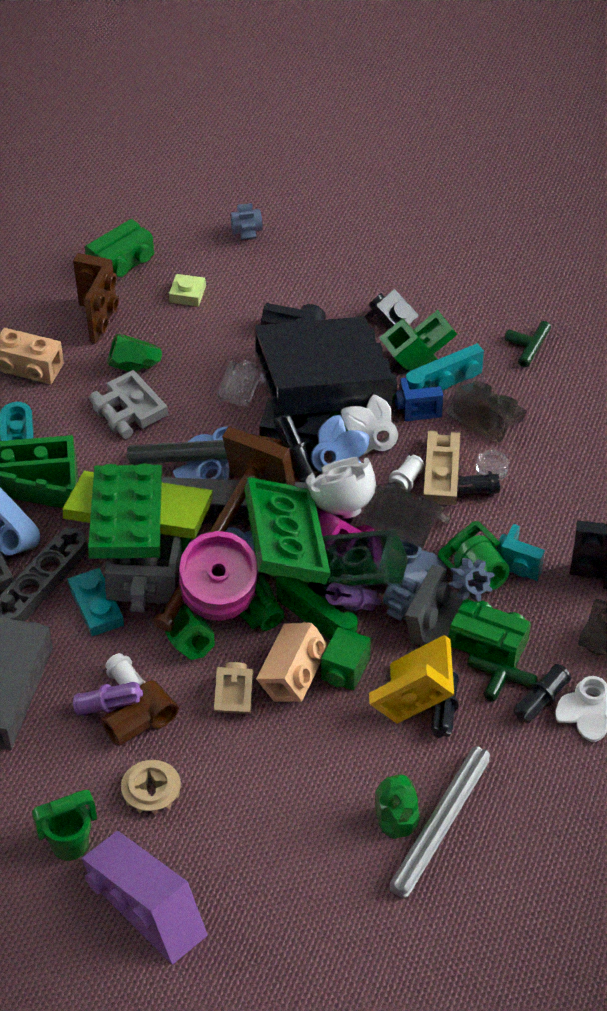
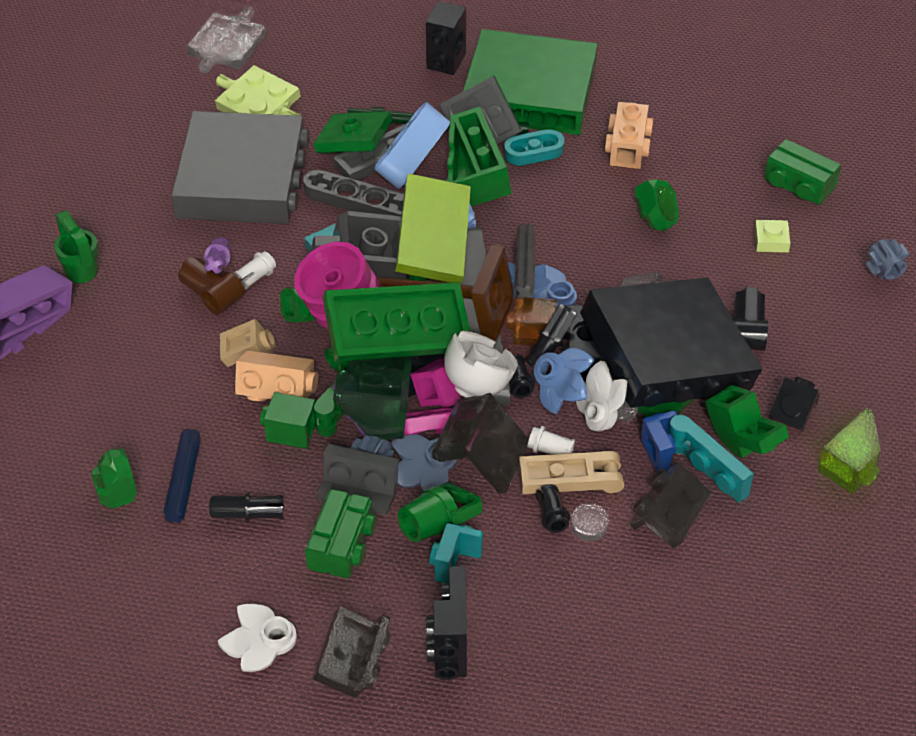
camera: 80 degrees right, 0 degrees up
reddish brown bracket [73,253,119,344] -> none
green plate [88,463,162,559] -> none
light grey plate [89,370,168,439] -> none
tan gear [121,760,181,815] -> none
yellow bracket [369,635,454,724] -> none
light grey axle [390,746,490,898] -> none
sand blue gear [449,558,494,602] -> none
dark green piece [467,653,537,701] -> none
dark green piece [504,321,551,367] -> none
black axle [513,664,572,723] -> none
none -> dark blue axle [163,429,201,523]
none -> clear neon green slope [818,408,881,494]

